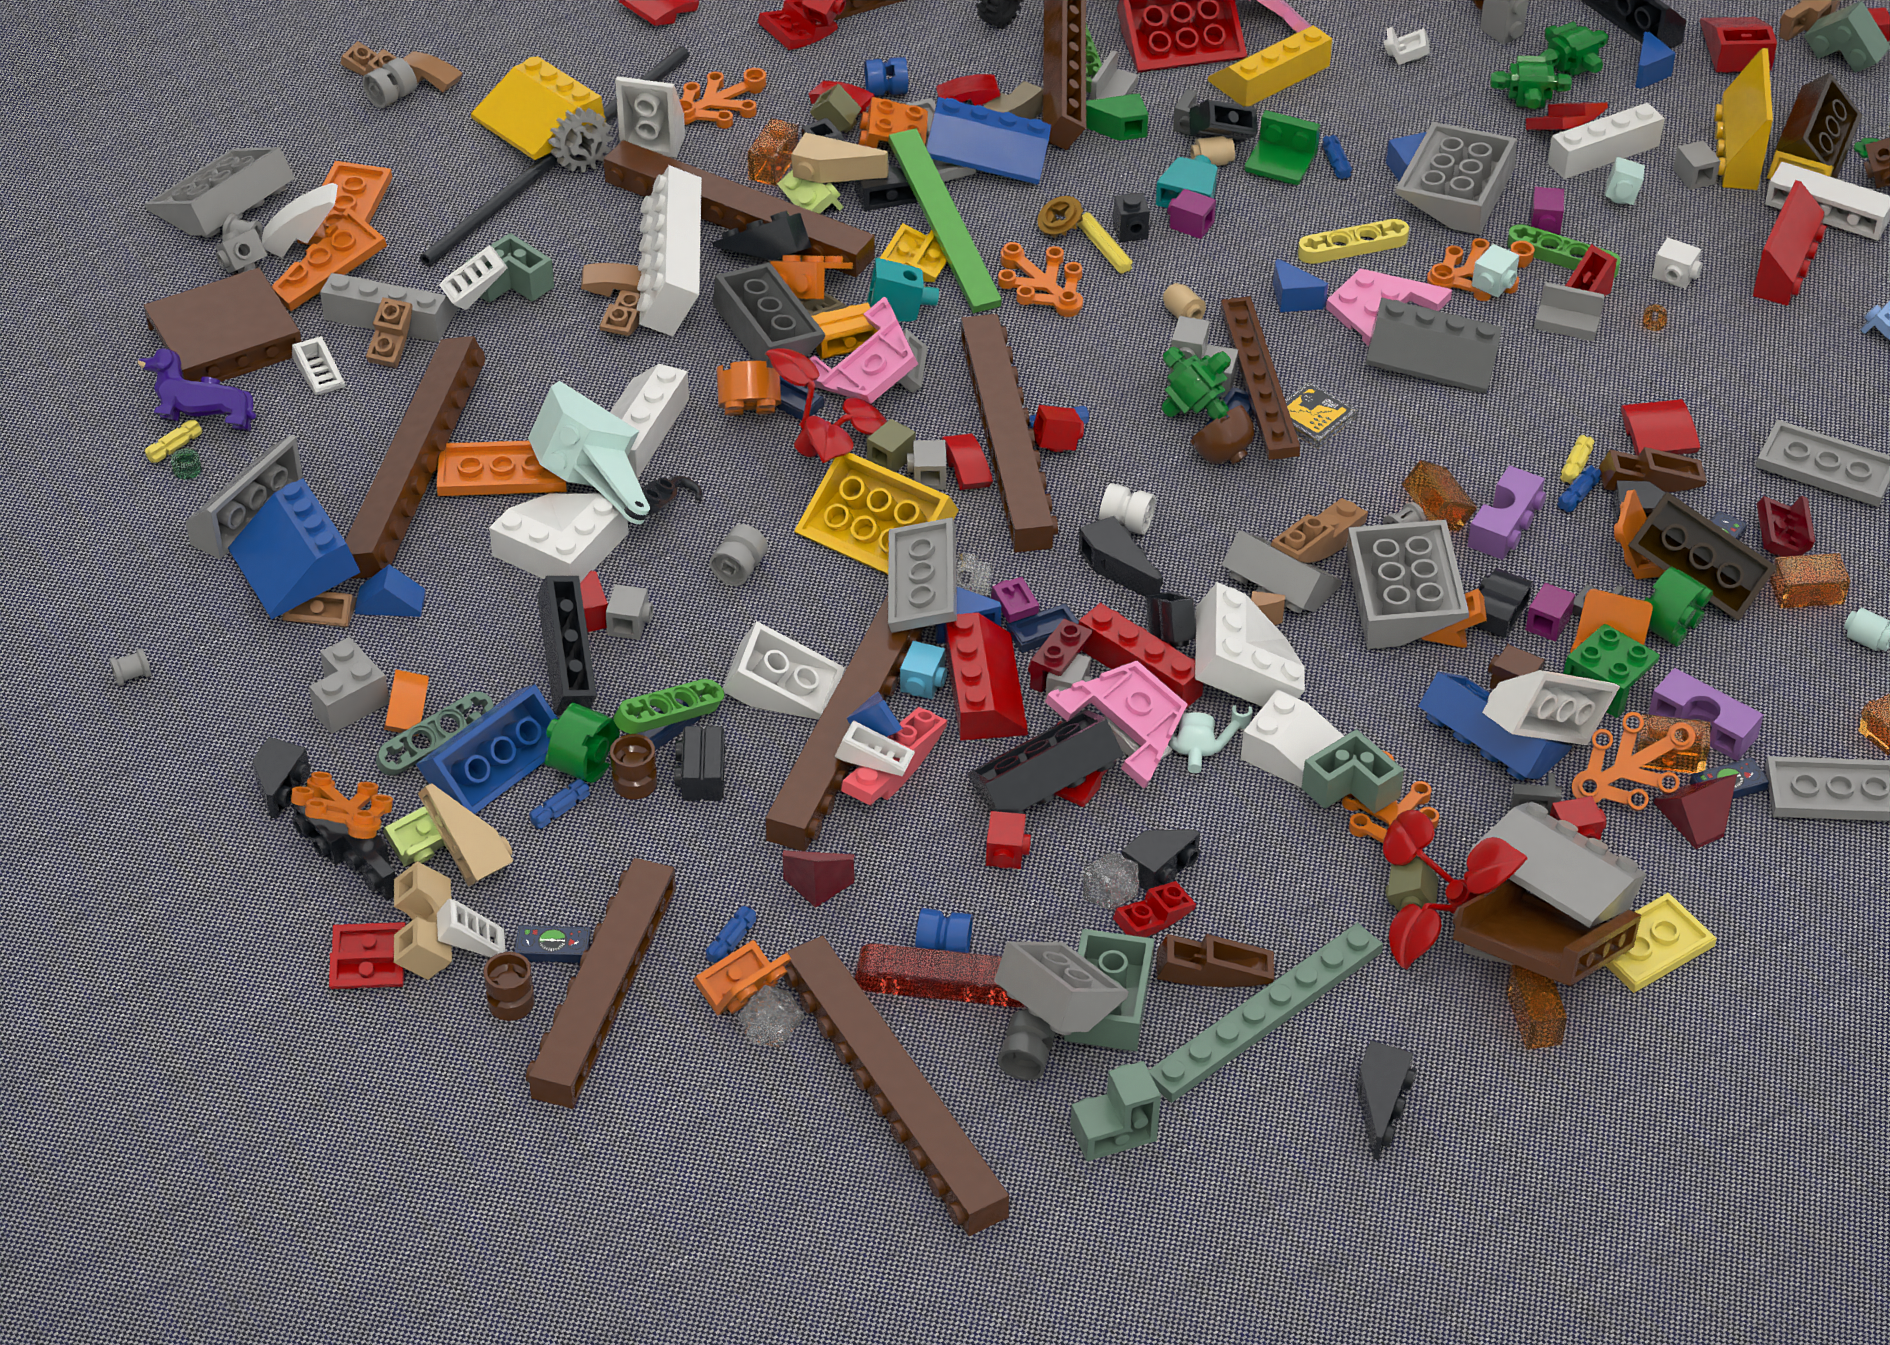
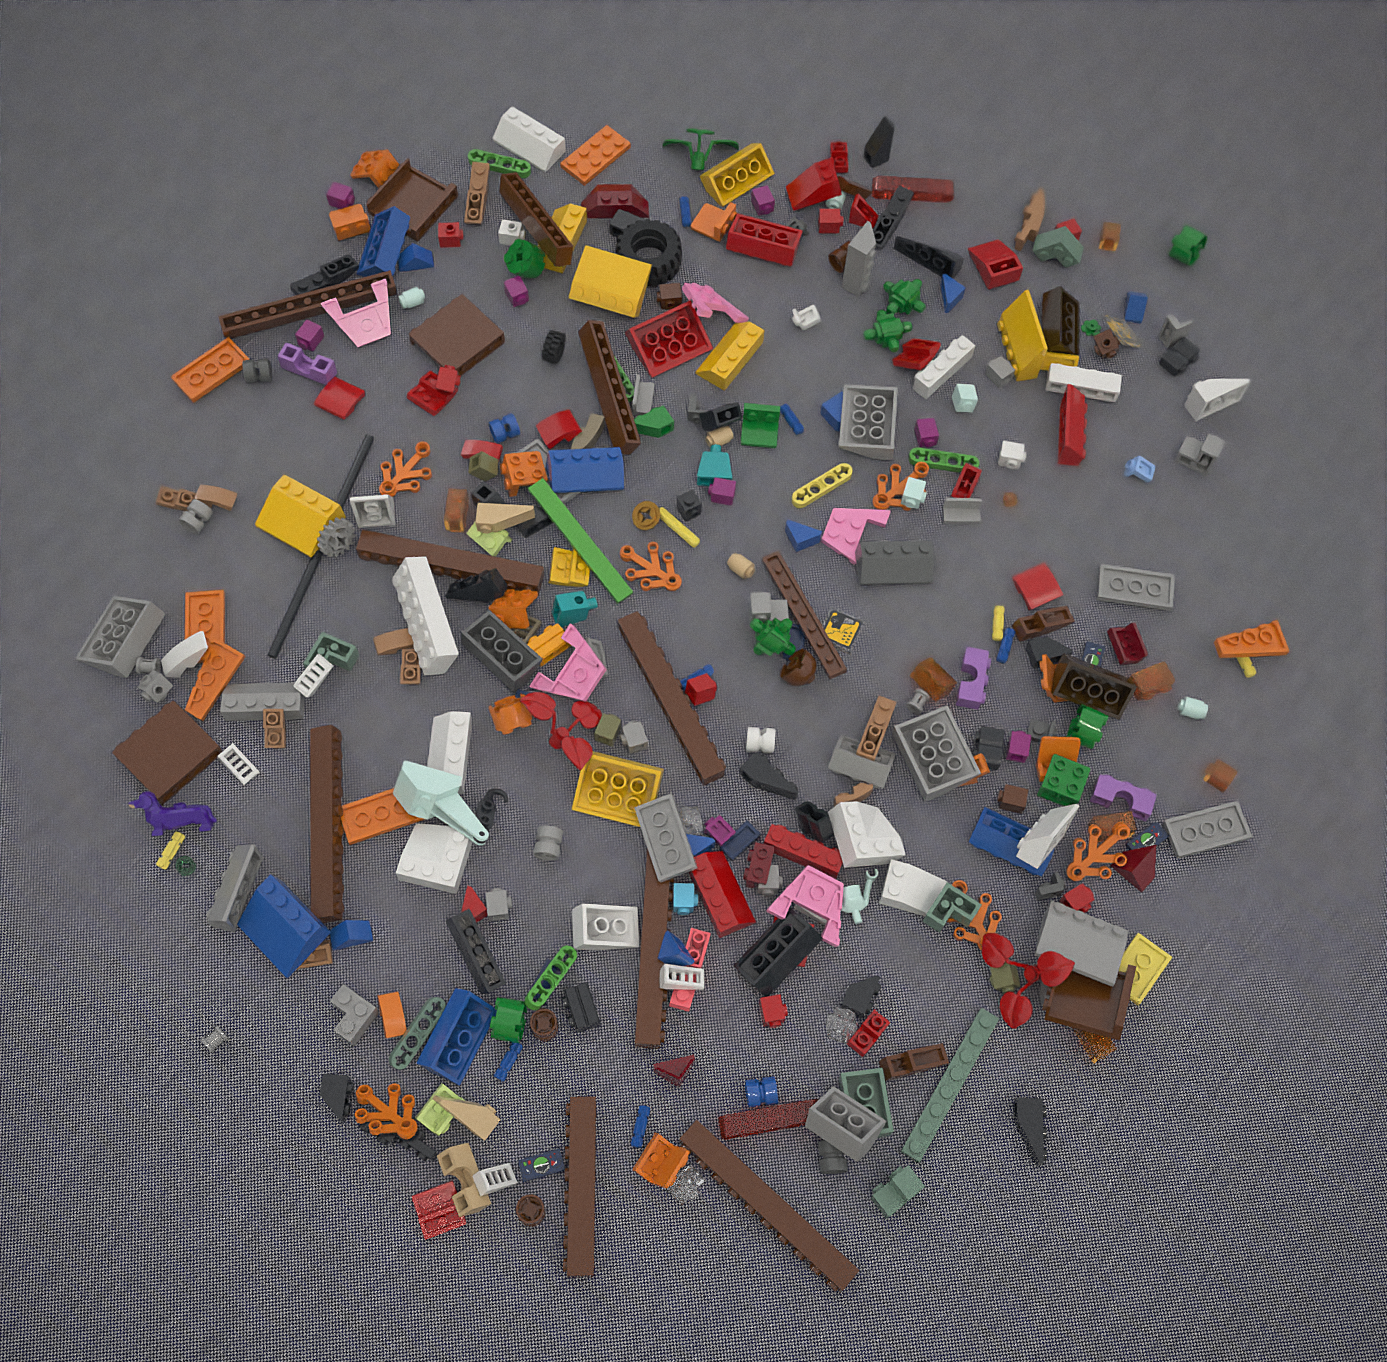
camera: 20 degrees left, 20 degrees up
red slope [941,434,993,490] -> none

